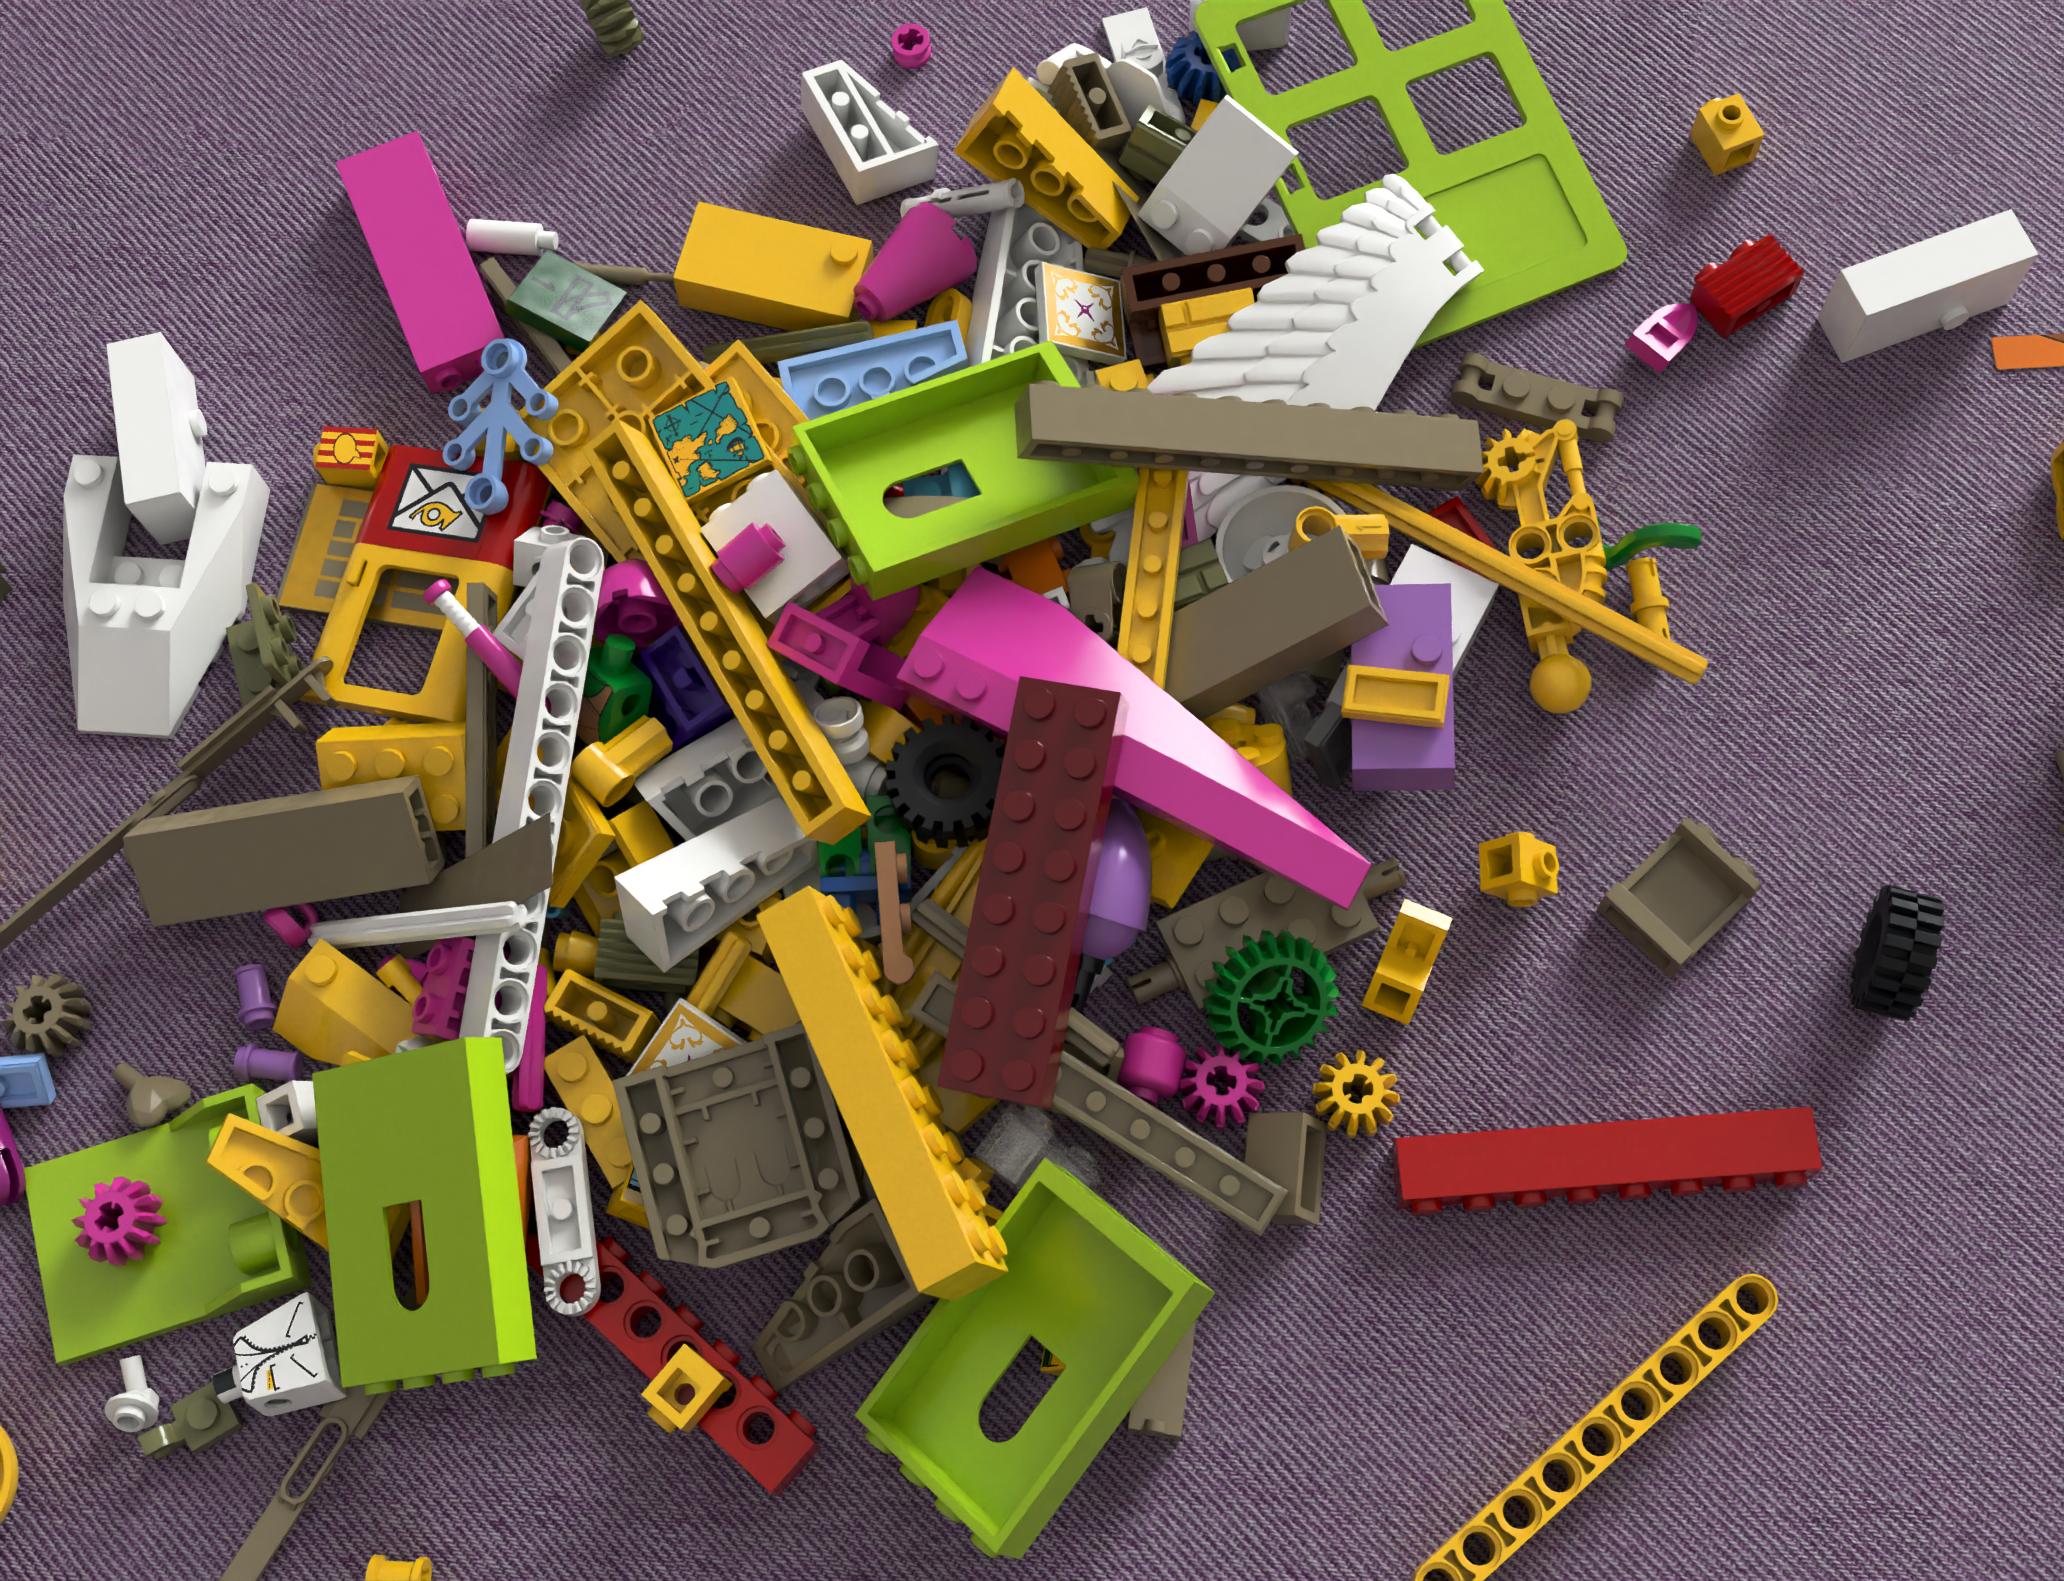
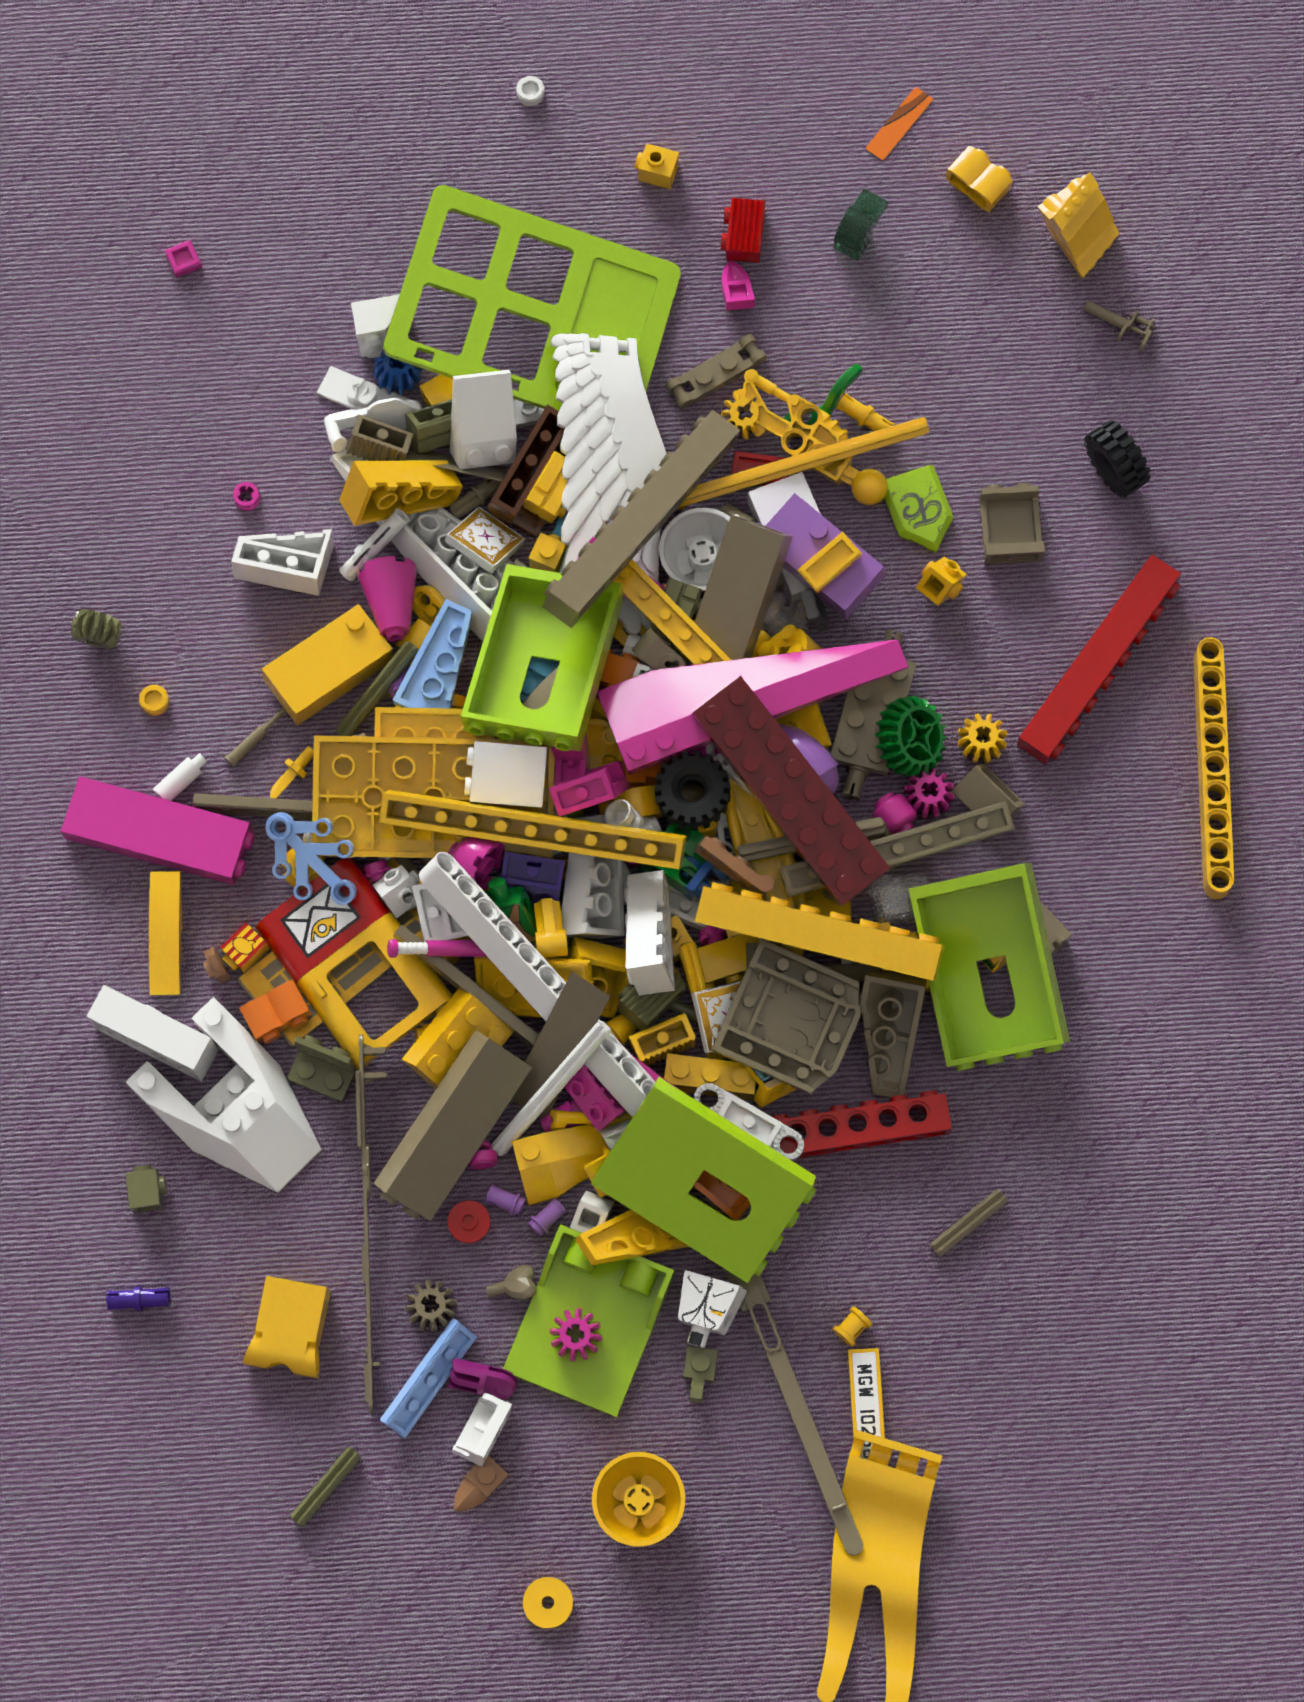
camera: 55 degrees left, 5 degrees up
white plate [105,1354,159,1432] -> none
tile [504,250,627,353] -> none
yellow brick [641,1344,732,1434] -> none
tile [648,376,773,506] -> none
dark pink brick [711,522,786,594] -> none
yellow piece [1287,506,1389,559] -> none
yellow brick [1361,899,1452,1025] -> none
white brick [1817,209,2038,363] -> none
none -> yellow tile [139,685,170,716]
none -> yellow slope [149,871,183,995]
none -> medium nougat plate [203,946,232,984]
none -> orange brick [239,979,312,1044]
none -> red piece [447,1200,490,1243]
none -> clear green brick [833,188,888,261]
none -> lime tile [884,465,954,553]

